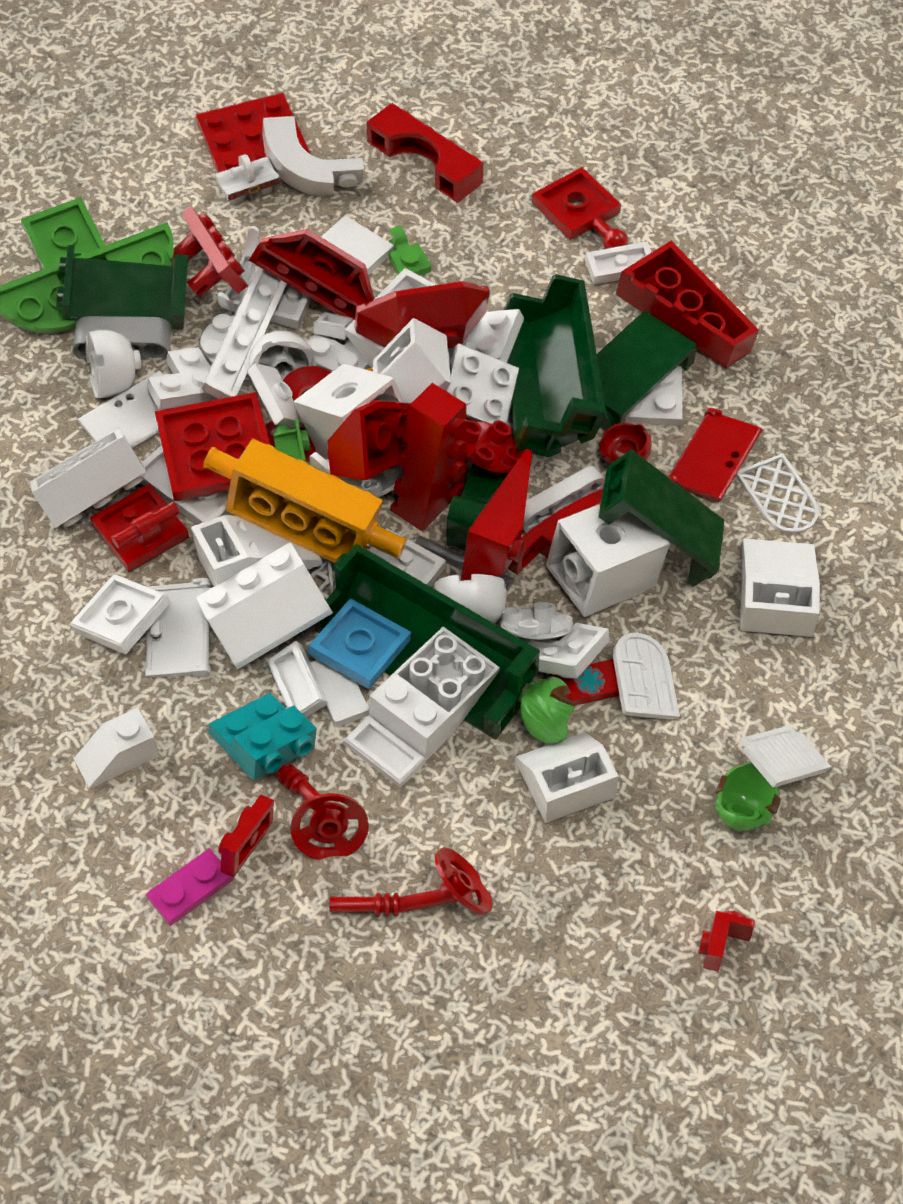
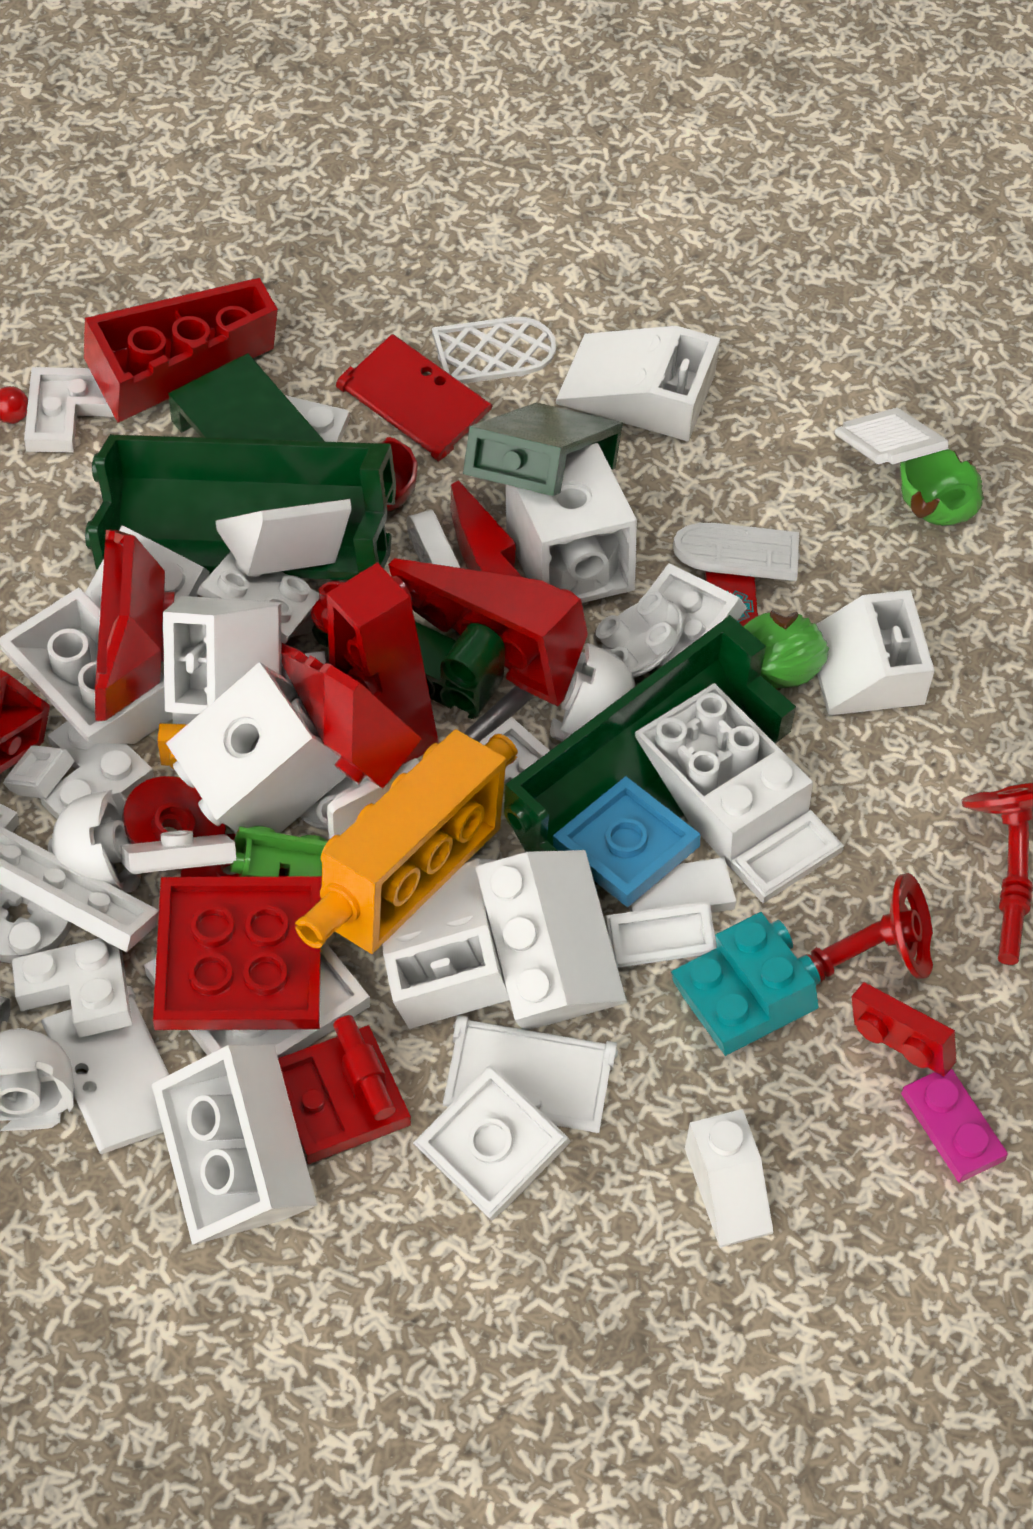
camera: 80 degrees left, 0 degrees up
none -> white slope [215,499,351,576]

